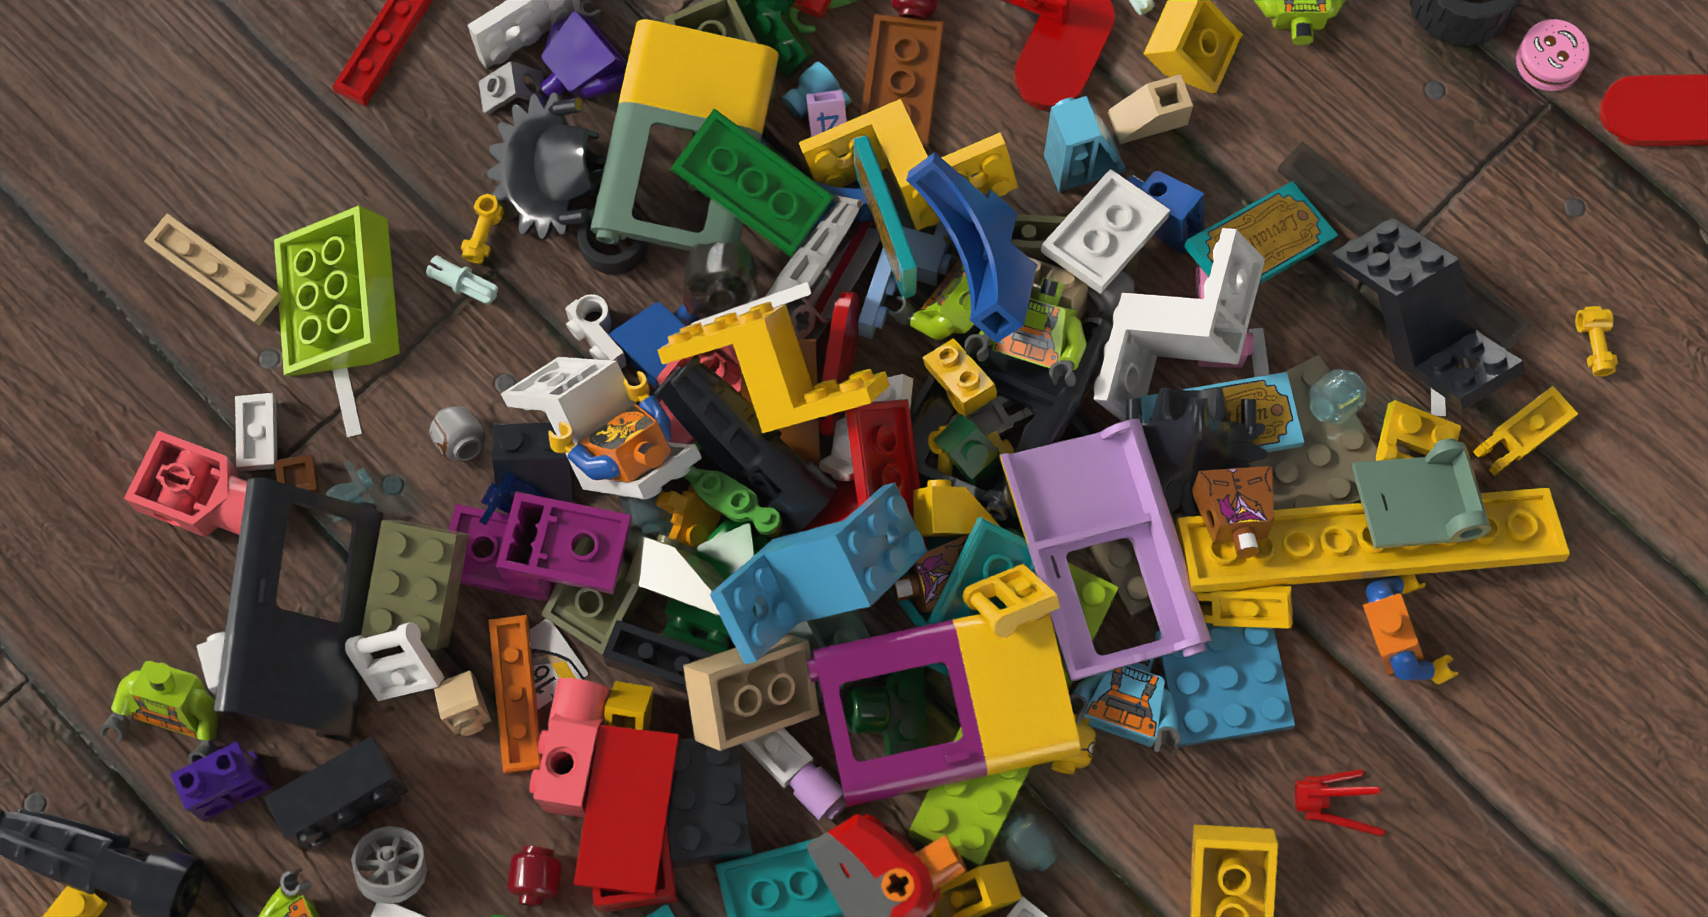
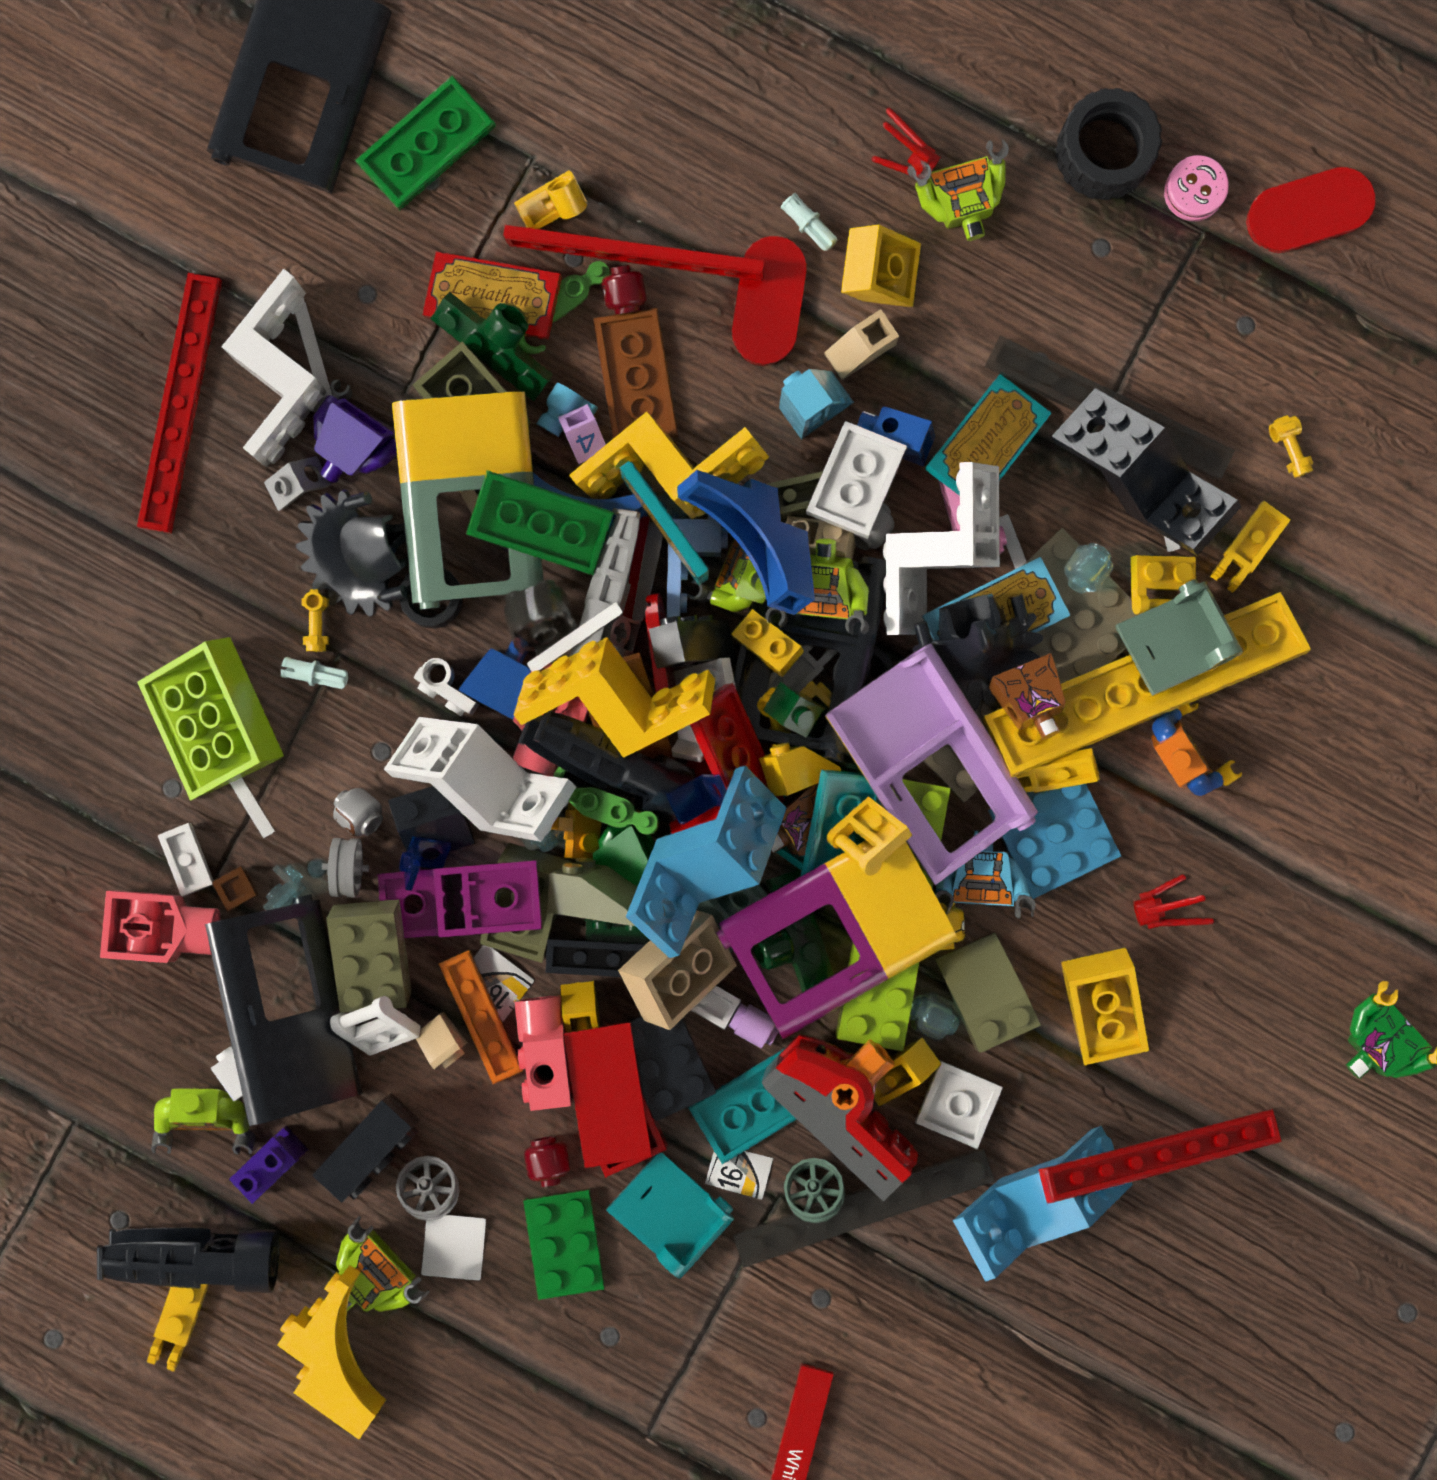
camera: 20 degrees left, 15 degrees up
tan plate [144,214,282,326] -> none
torso [548,371,671,483] -> none
none -> light grey wheel [322,838,369,898]
none -> black brick [649,615,736,669]
none -> clear blue bracket [666,774,727,825]
none -> olive slope [935,932,1041,1053]

